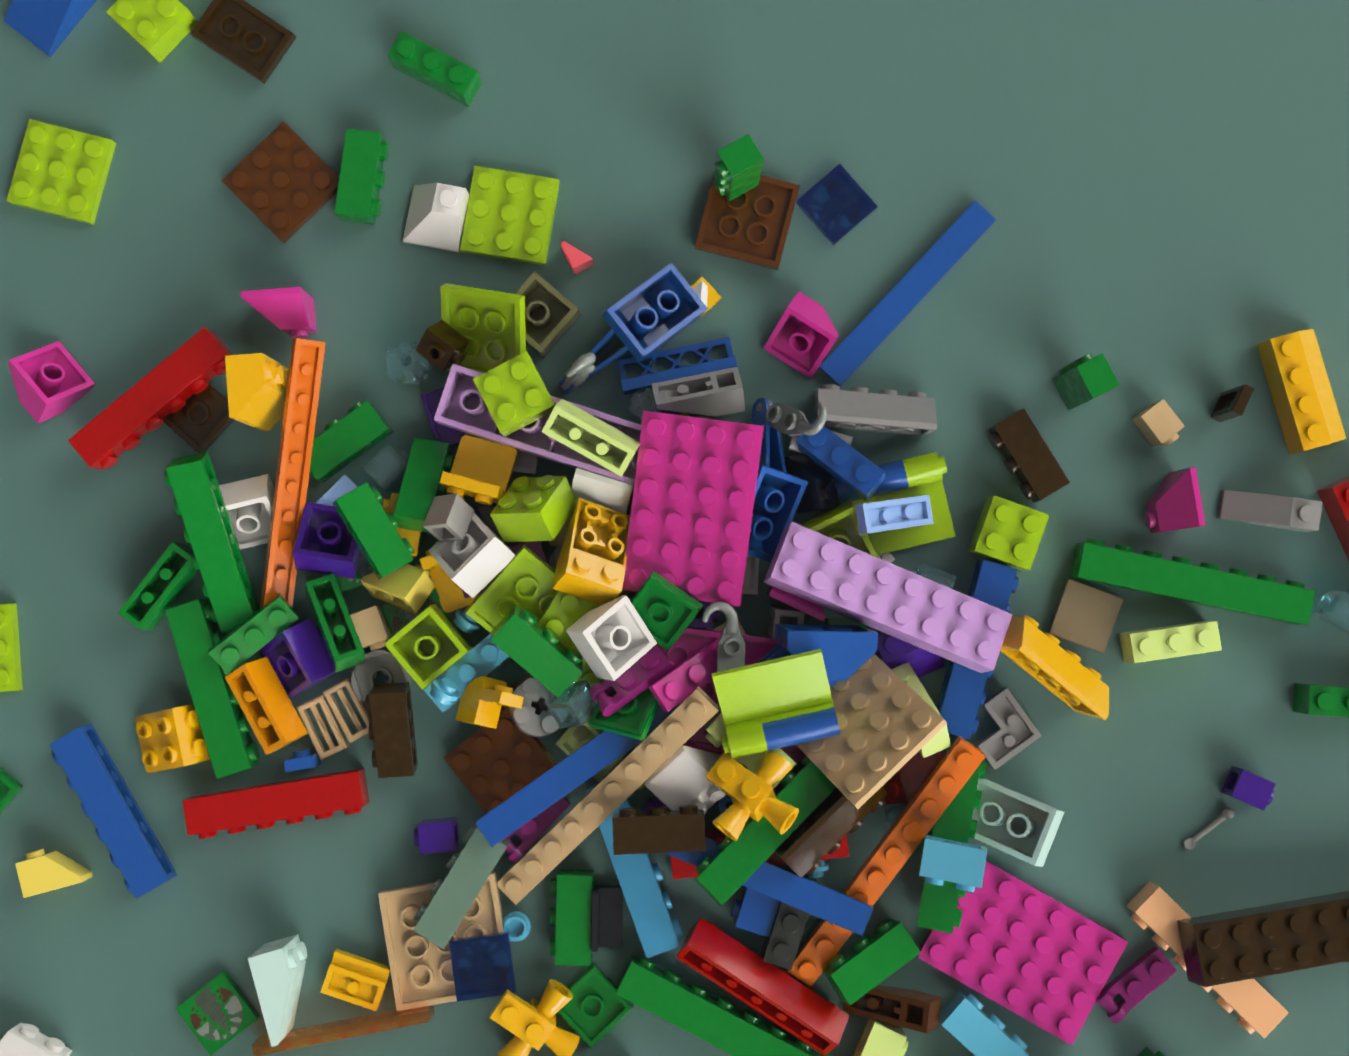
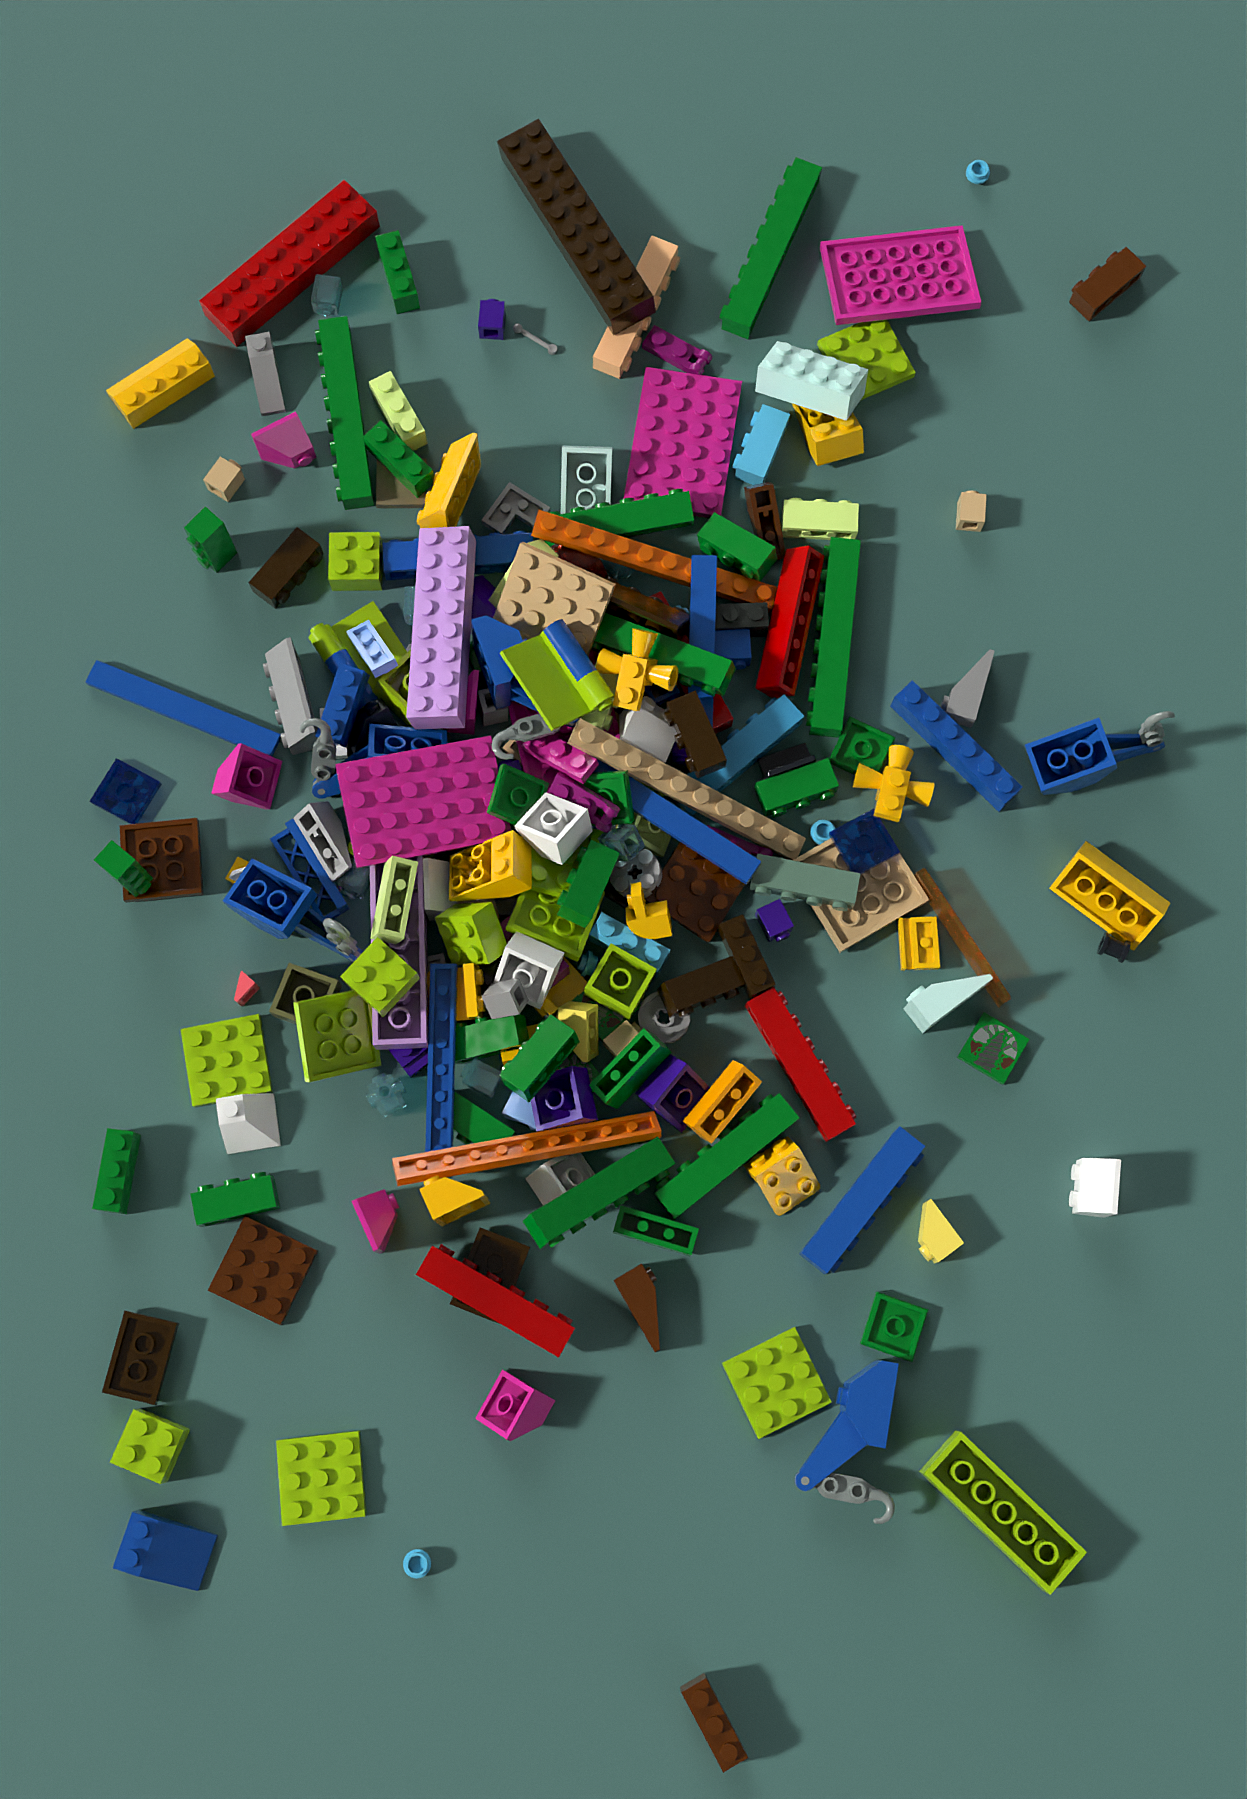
camera: 110 degrees left, 10 degrees down
green plate [208,594,299,674] -> none
blue plate [283,749,321,772] -> none
tan tile [296,694,349,760] -> none
tan tile [322,678,372,743] -> none
dark brown brick [415,320,469,372] -> none
medium azure plate [430,678,460,705] -> none
medium azure brick [919,835,987,892] -> none
dark brown tile [1211,384,1255,422] -> none
none -> green brick [363,420,434,498]
none -> blue tile [425,964,458,1178]
none -> reddish brown slope [613,1263,660,1352]
none -> dark brown brick [717,914,776,1000]

